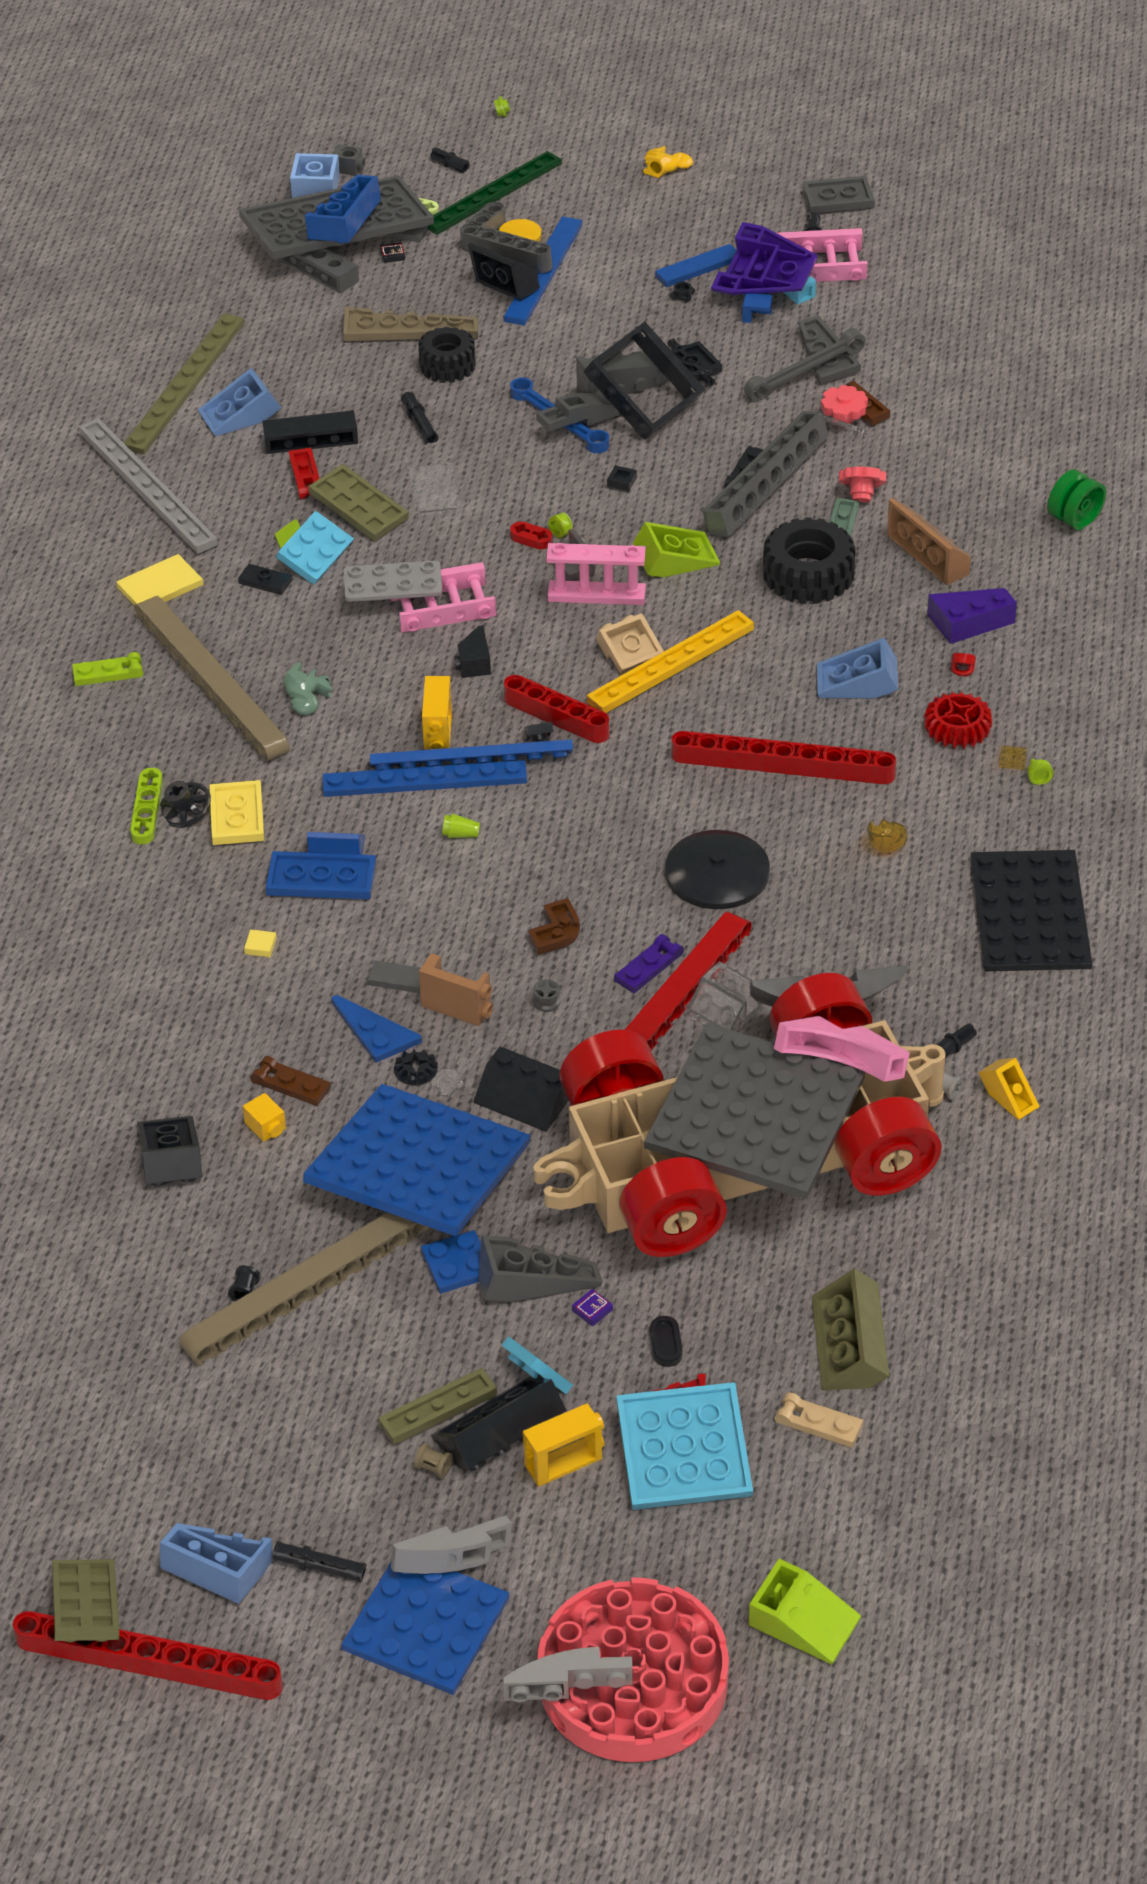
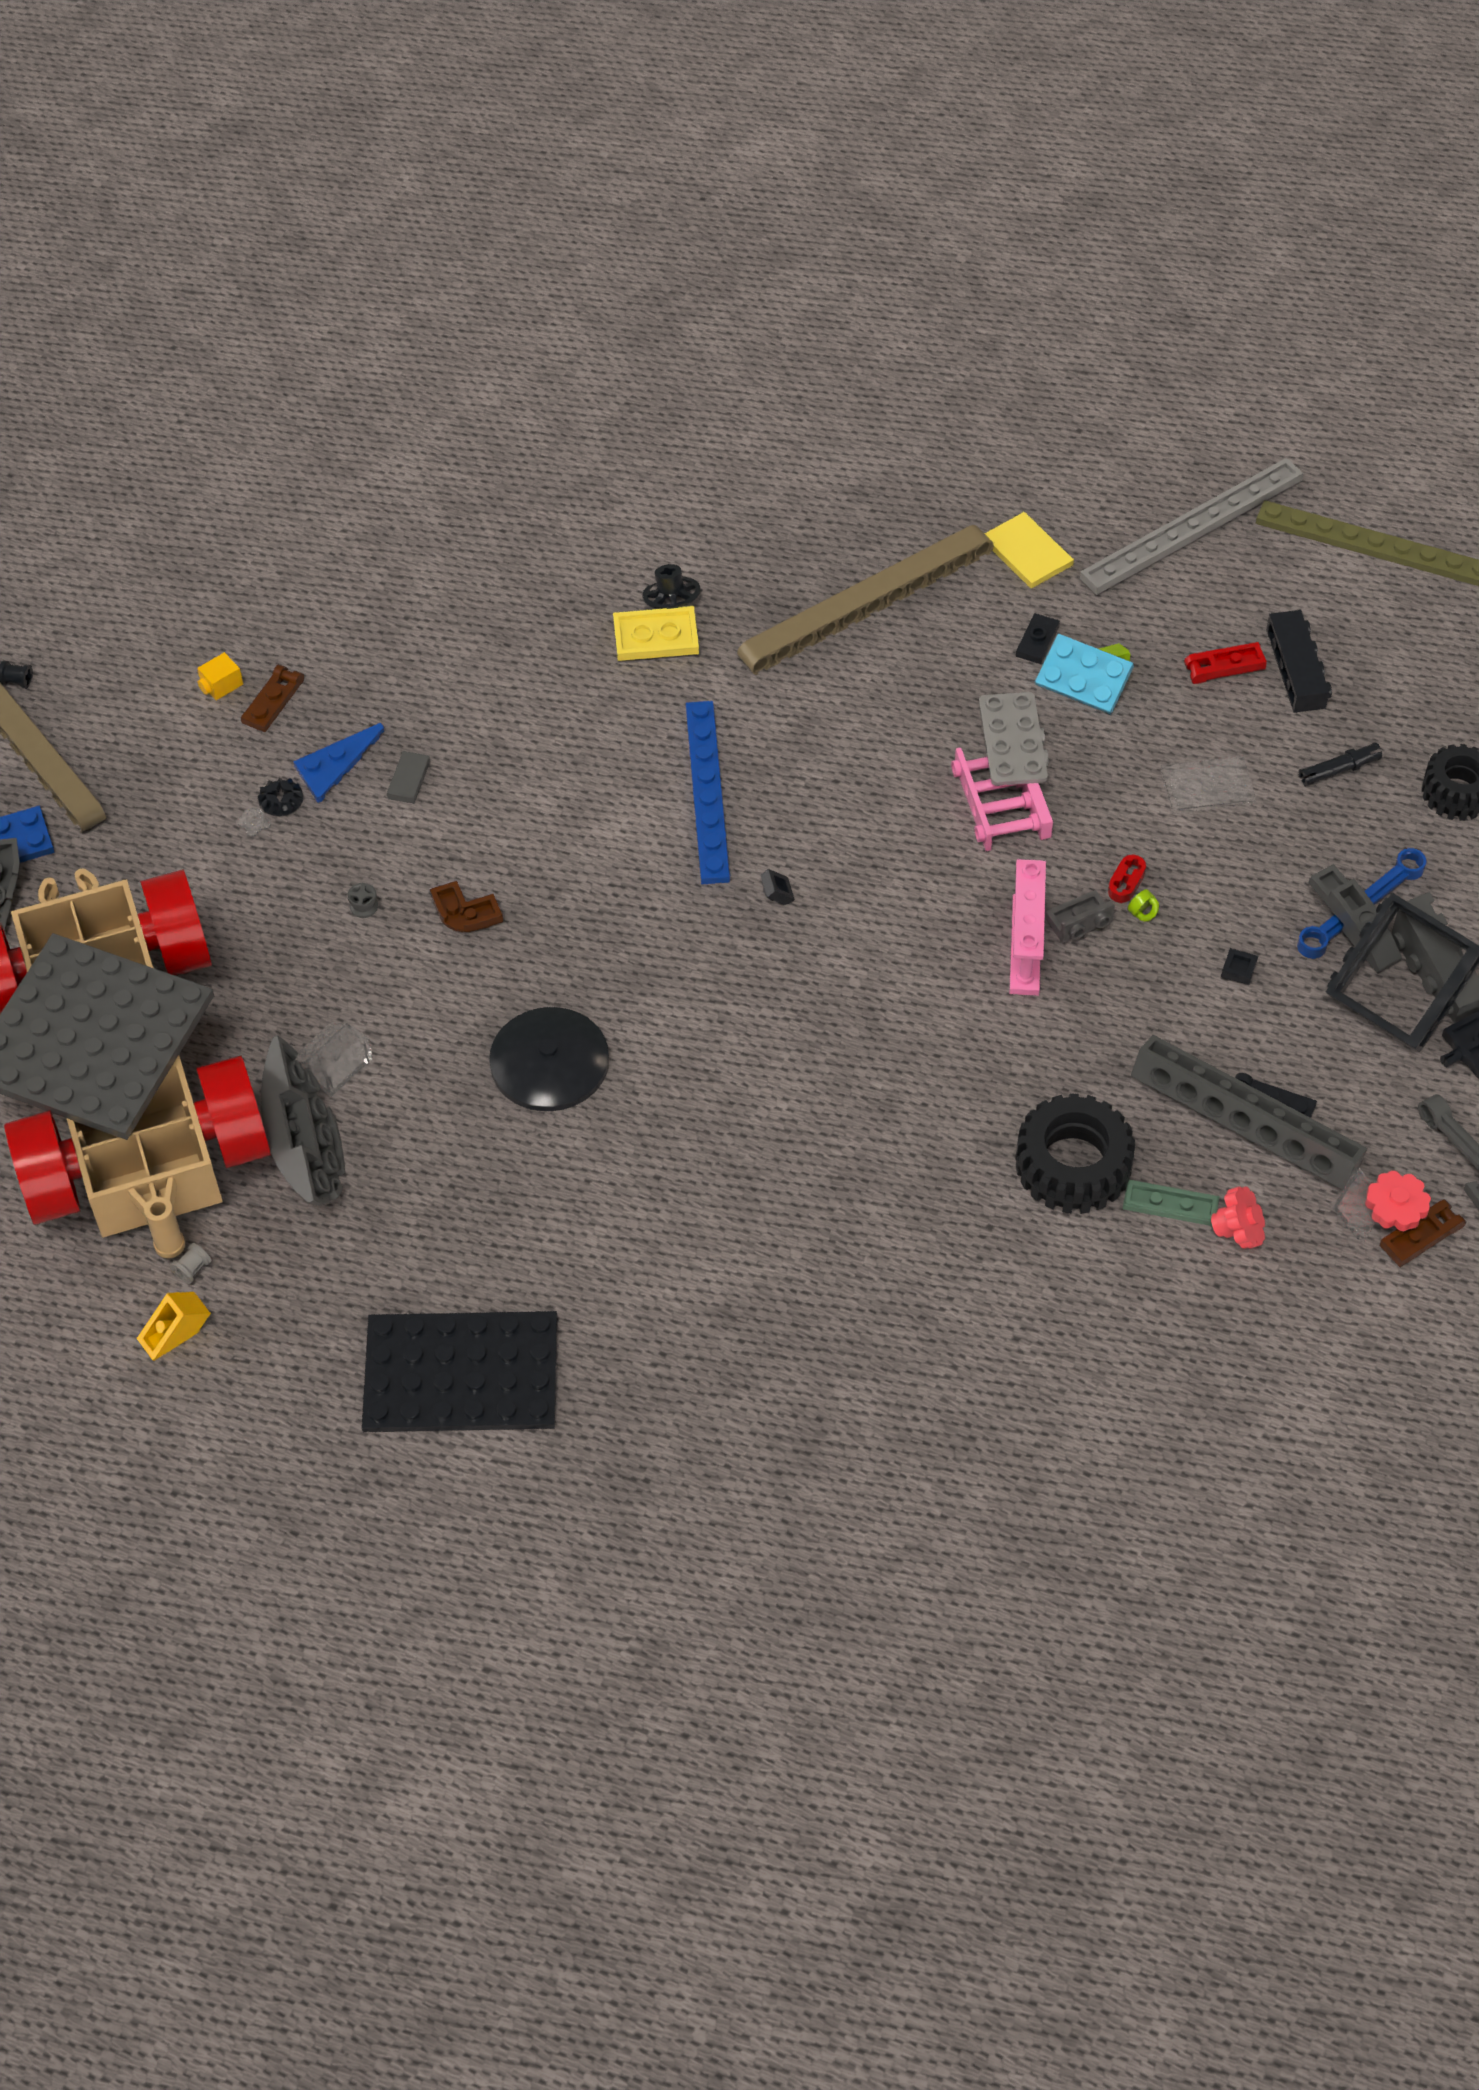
camera: 90 degrees right, 10 degrees up
lime plate [72,652,143,686] -> none
lime beam [130,768,163,845] -> none
black slope [137,1116,202,1186] -> none
medium blue slope [198,368,281,436] -> none
light yellow tile [244,929,277,957] -> none
blue plate [266,851,376,899] -> none
sand green animal [283,661,333,716] -> none
blue plate [303,1084,531,1236] -> none
blue slope [307,832,365,854] -> none
olive plate [309,464,409,542] -> none
blue plate [370,739,573,770] -> none
medium nougat panel [419,953,493,1026] -> none
yellow window [422,676,452,750] -> none
lime cone [442,813,480,838] -> none
black slope [454,625,491,678] -> none
black slope [474,1046,569,1132] -> none
red beam [504,675,609,743] -> none
yellow plate [587,610,754,713] -> none
tan plate [596,613,664,675] -> none
dark purple plate [614,934,684,994] -> none
red beam [625,911,752,1051] -> none
lime slope [632,522,720,578] -> none
red beam [671,731,896,784] -> none
bright pink arch [774,1016,910,1082] -> none
medium blue slope [817,637,898,698] -> none
clear yellow hair [867,819,908,853] -> none
medium nougat slope [887,498,971,585] -> none
red gear [924,691,992,749] -> none
dark purple wedge [927,588,1017,644] -> none
black axle [935,1023,977,1058] -> none
red tile [951,653,976,676] -> none
clear yellow tile [999,746,1027,770] -> none
lime tile [1027,758,1054,785] -> none
green wheel [1047,469,1107,531] -> none

